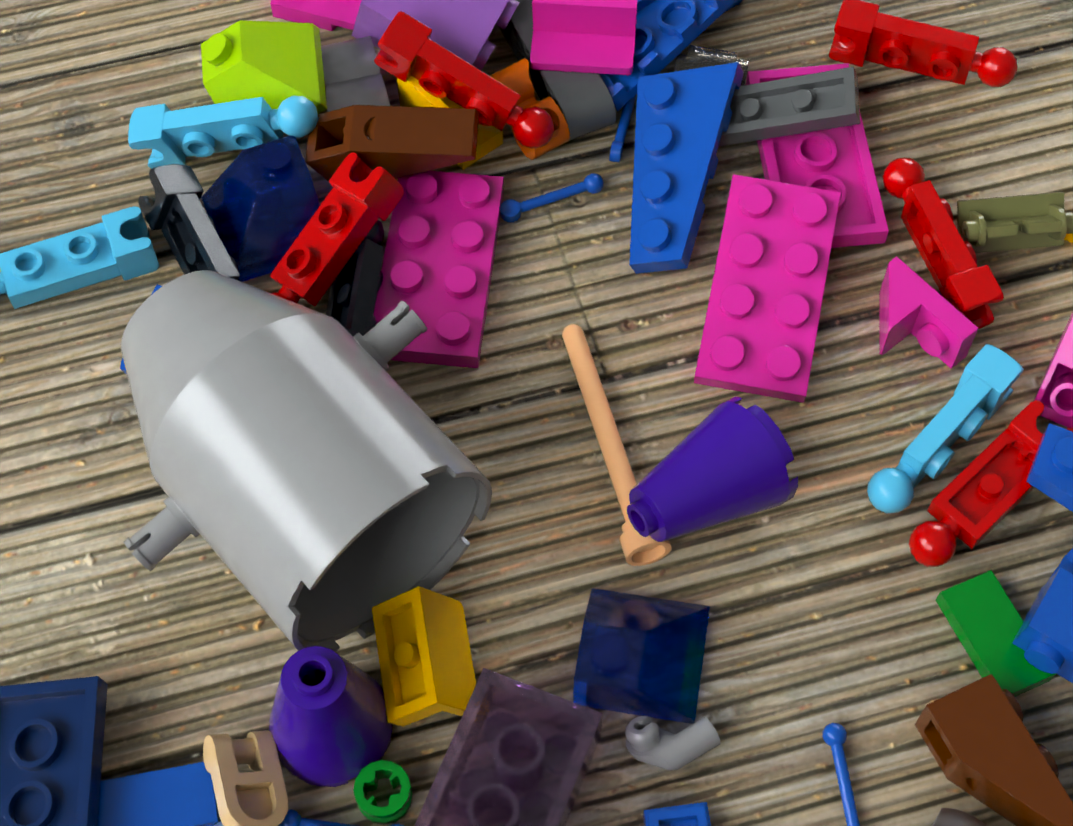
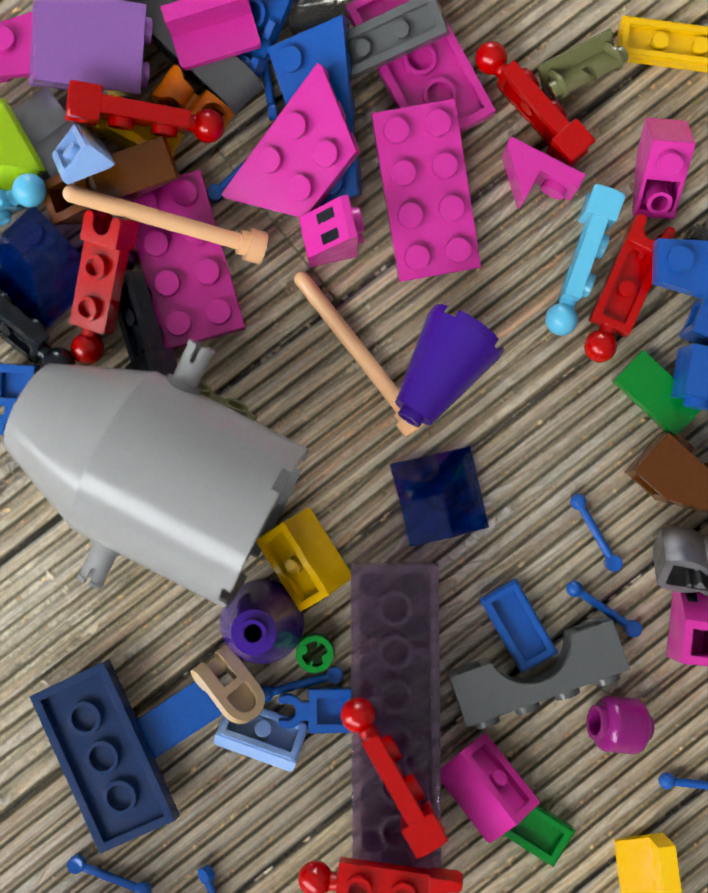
camera: 25 degrees left, 25 degrees up
light grey arm [625,716,721,771] -> none
none -> light blue slope [52,123,116,185]
none -> light nougat piece [63,185,268,264]
none -> dark pink wing [221,63,361,217]
none -> dark pink slope [299,195,364,267]

